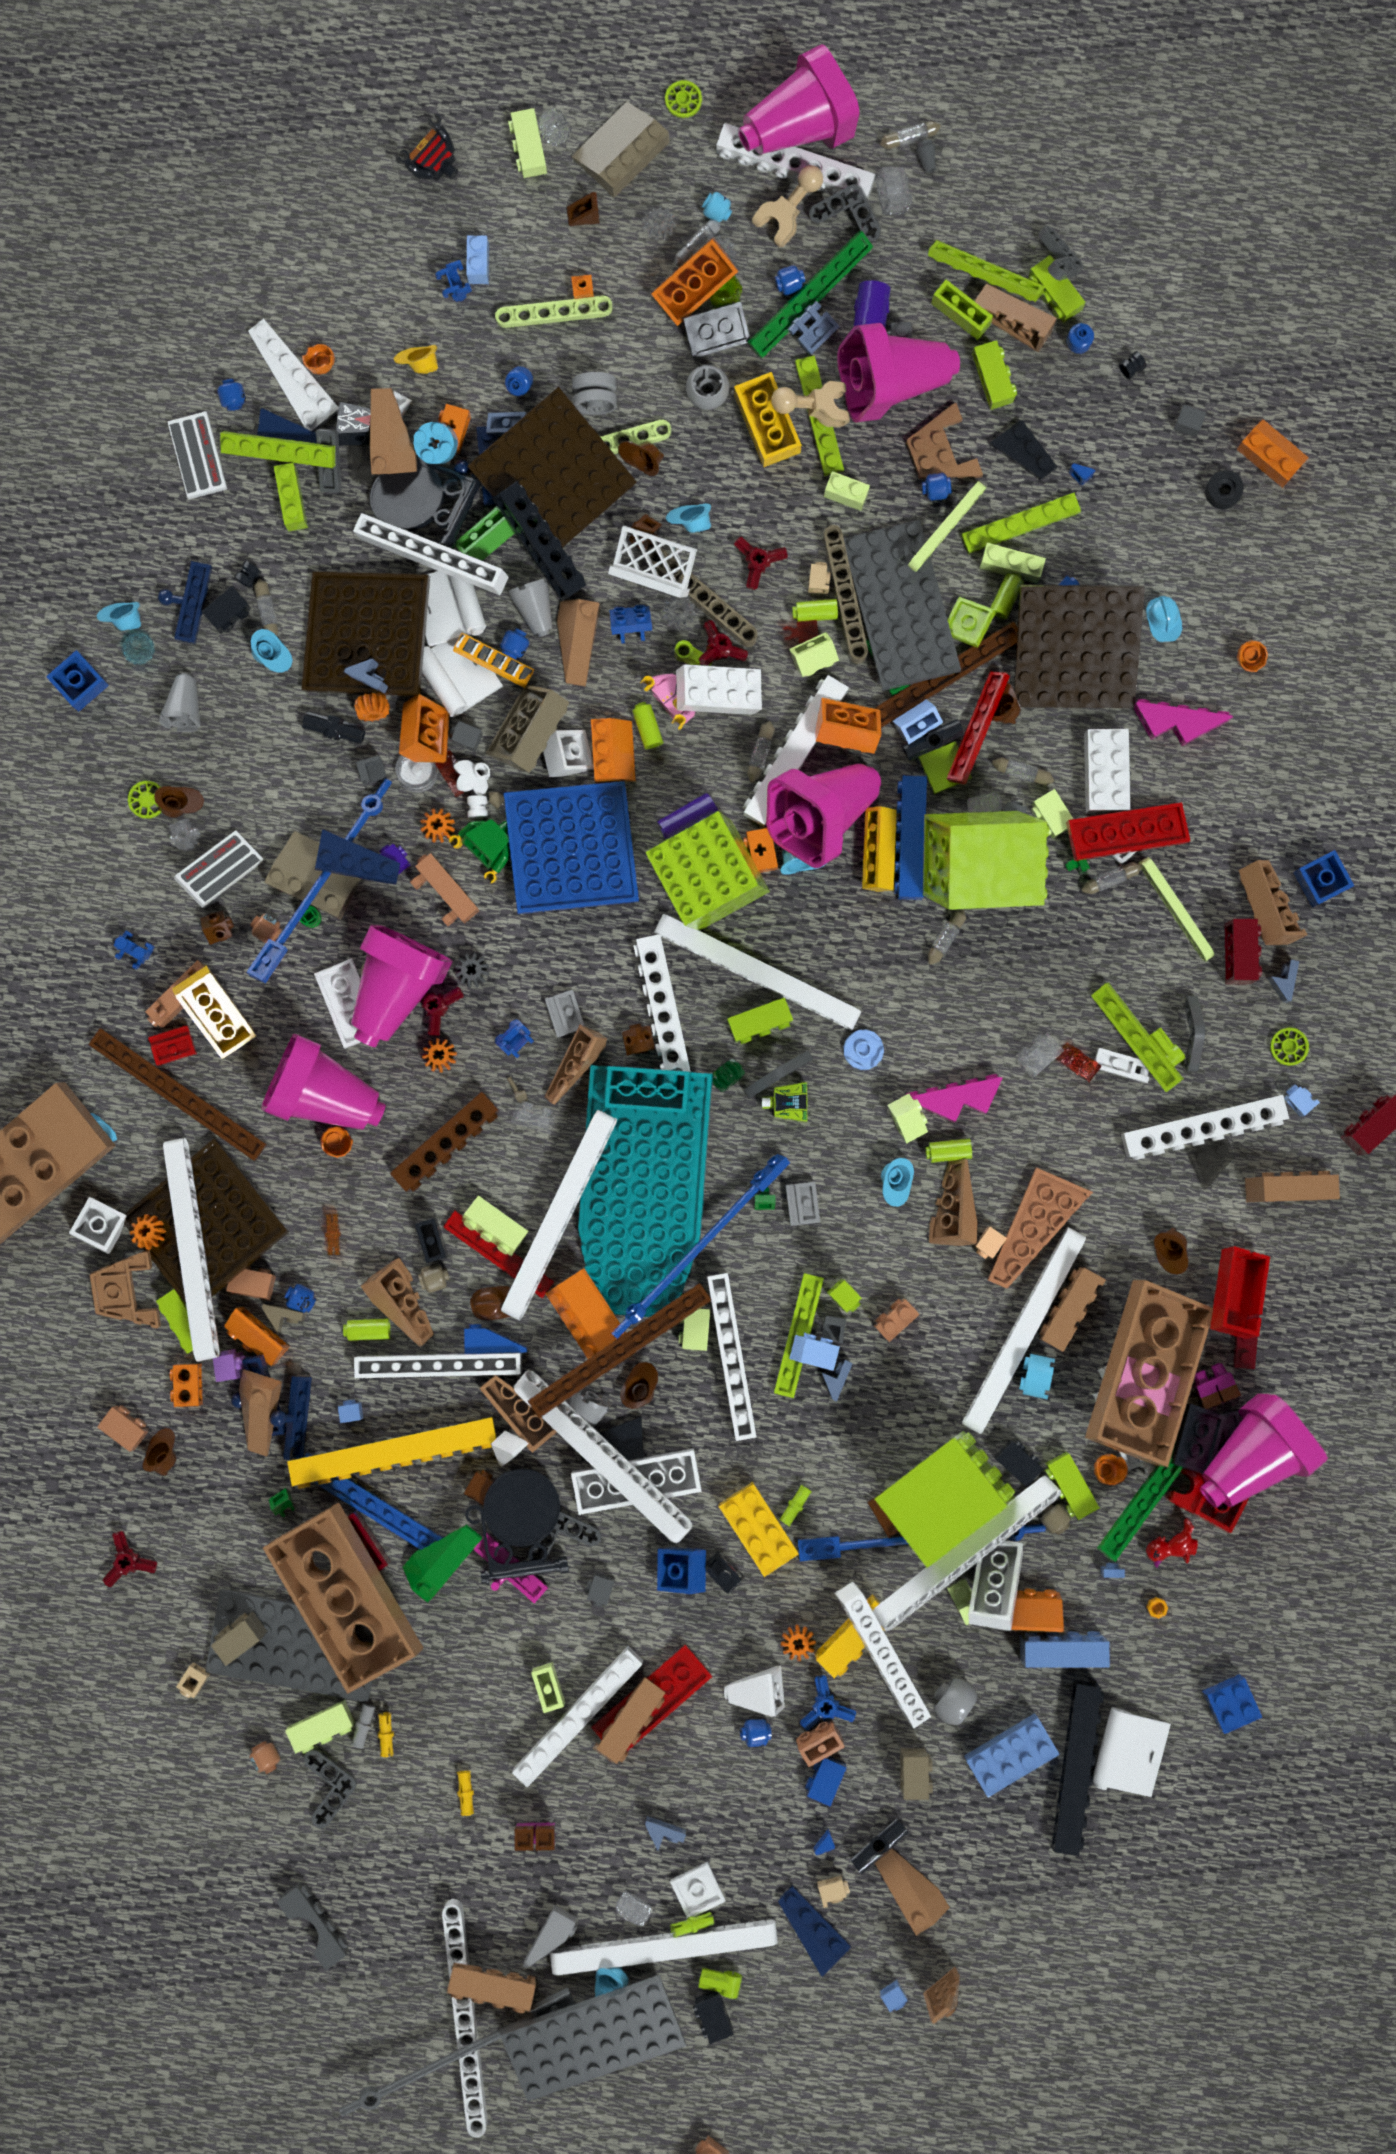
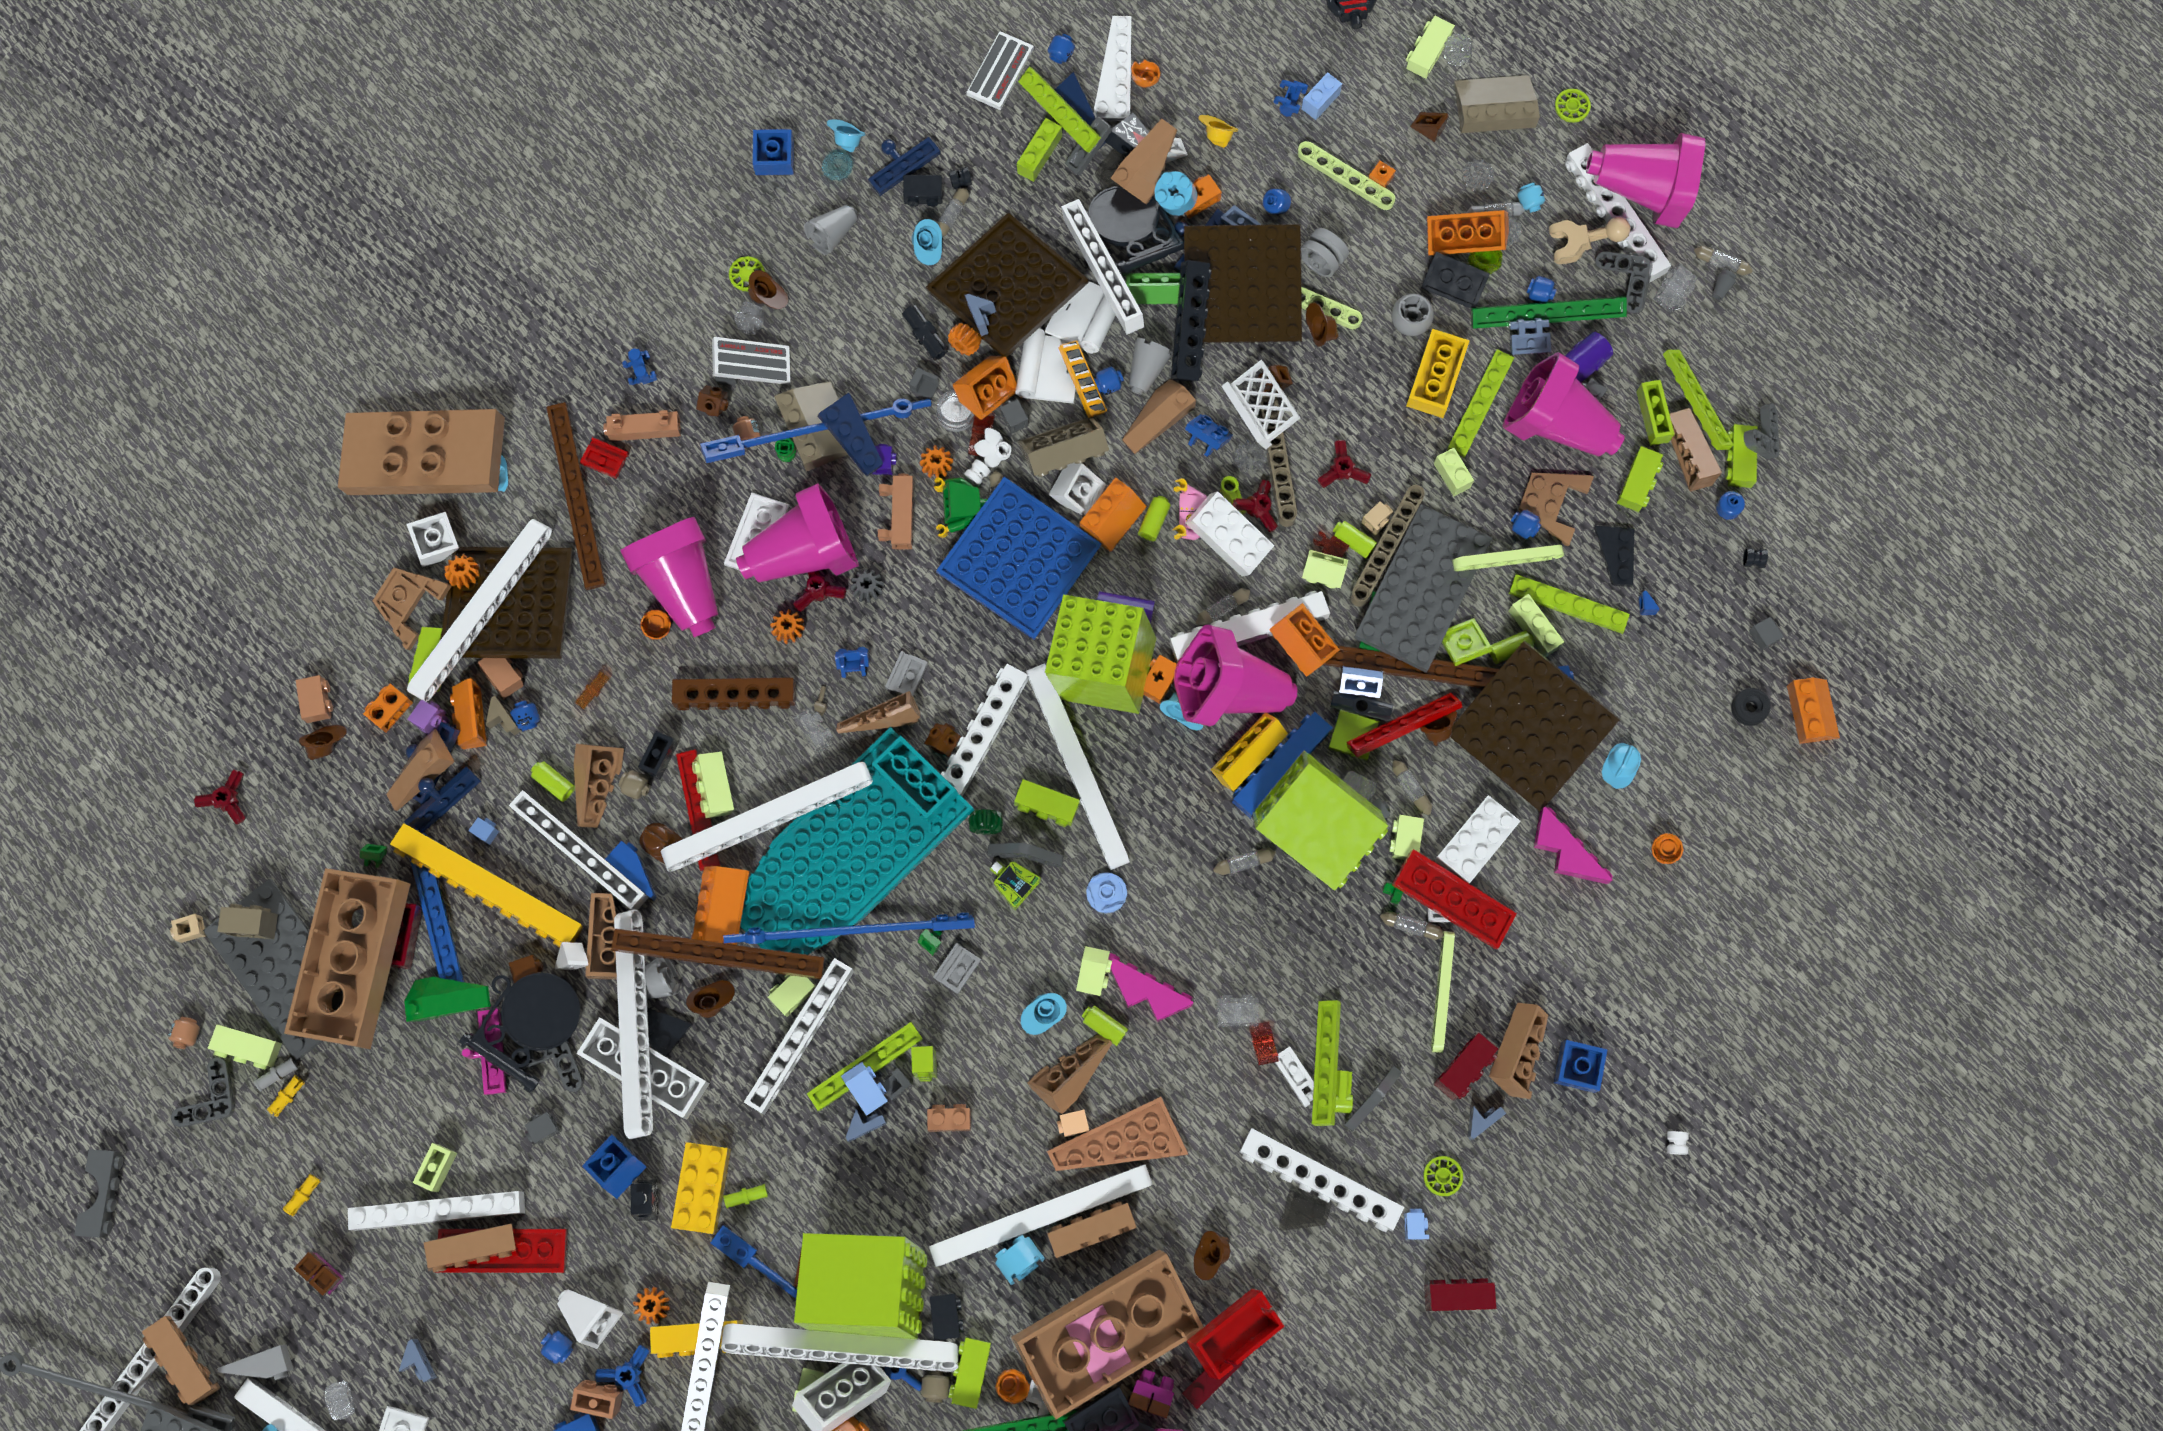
camera: 40 degrees right, 10 degrees down
brick [172,965,256,1059] -> none
medium azure piece [666,503,711,533] -> none
tan piece [771,381,850,427] -> none
medium nougat wedge [1245,1171,1340,1203] -> none

